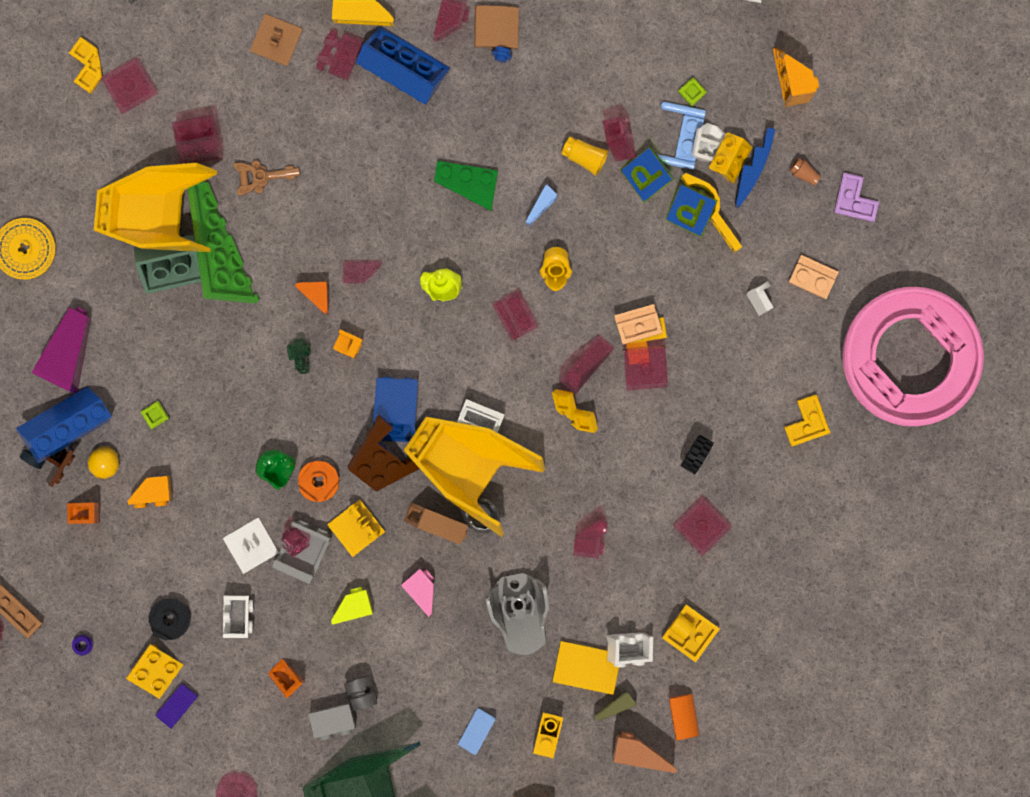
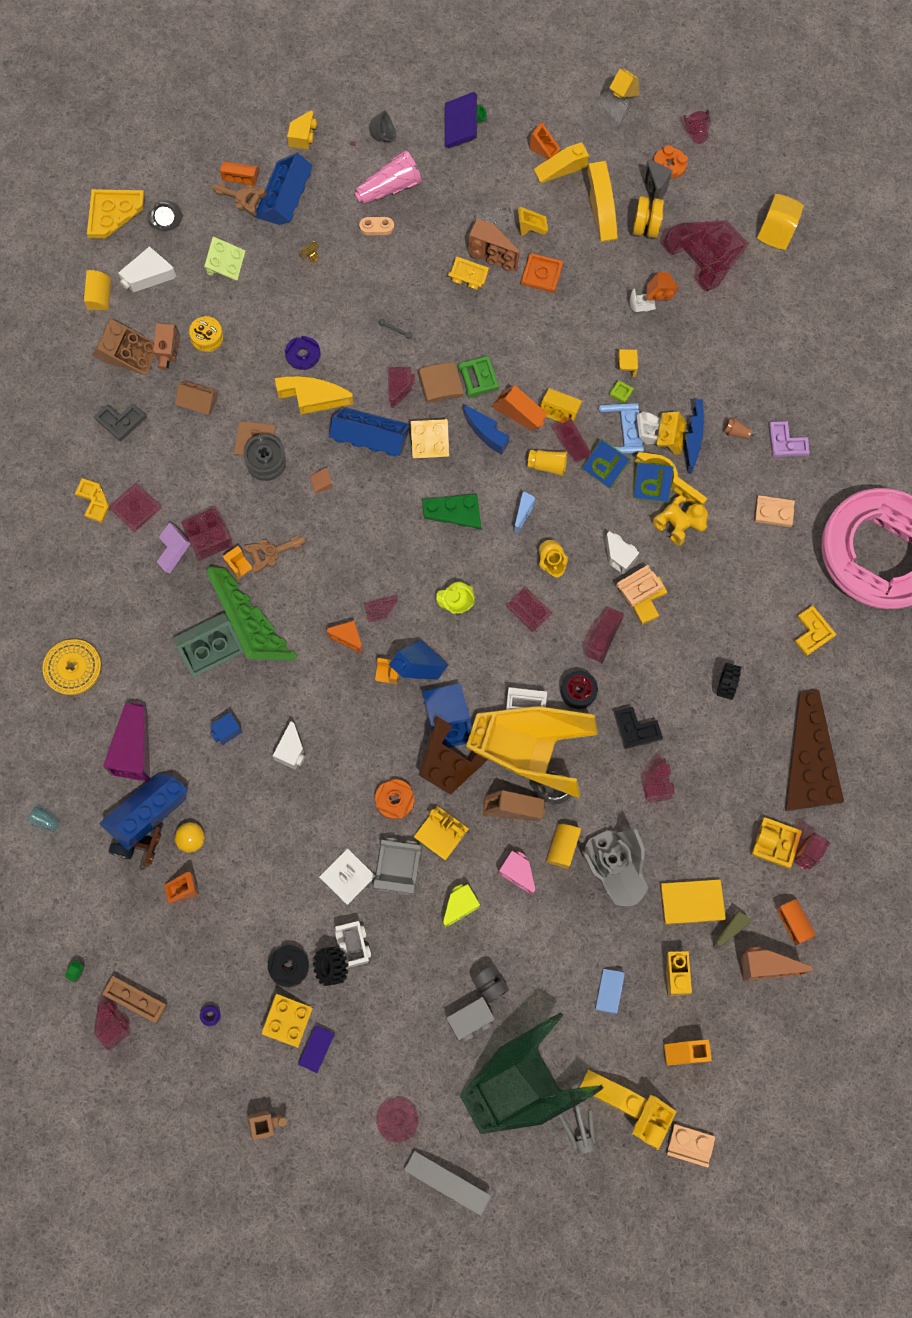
camera: 20 degrees left, 15 degrees down
yellow windscreen [94,163,217,252] -> none
light orange slope [128,476,172,509] -> none
lime tile [141,401,169,430] -> none
green hair [255,450,296,490] -> none
orange slope [268,659,305,698] -> none
clear pink plate [281,527,310,557] -> none
clear green plate [287,339,311,374] -> none
clear pink plate [316,30,363,81] -> none
blue plate [491,46,512,63] -> none
yellow tile [552,389,598,433] -> none
white window [606,633,653,667] -> none
clear pink plate [623,345,668,391] -> none
clear pink plate [673,498,732,556] -> none
white tile [746,281,773,316] -> none
light orange wedge [772,47,819,107] -> none
none -> lavender tile [157,522,191,574]
none -> blue brick [210,712,242,745]
none -> light orange panel [223,546,252,579]
none -> dark grey wheel [243,434,286,481]
none -> medium nougat brick [247,1110,287,1141]
none -> white slope [273,721,305,770]
none -> nougat slope [310,468,333,493]
none -> black tyre [313,946,349,986]
none -> blue slope [389,640,449,680]
none -> yellow plate [411,419,449,458]
none -> bright green plate [458,356,499,398]
none -> blue slope [464,405,510,455]
none -> orange slope [491,385,547,430]
none -> yellow brick [541,388,582,427]
none -> yellow brick [546,824,581,869]
none -> wheel [560,671,598,709]
none -> white slope [605,531,639,575]
none -> black plate [614,707,663,749]
none -> yellow panel [617,349,638,377]
none -> yellow animal [652,495,709,546]
none -> reddish brown wing [785,690,844,811]
none -> clear pink brick [794,833,831,870]

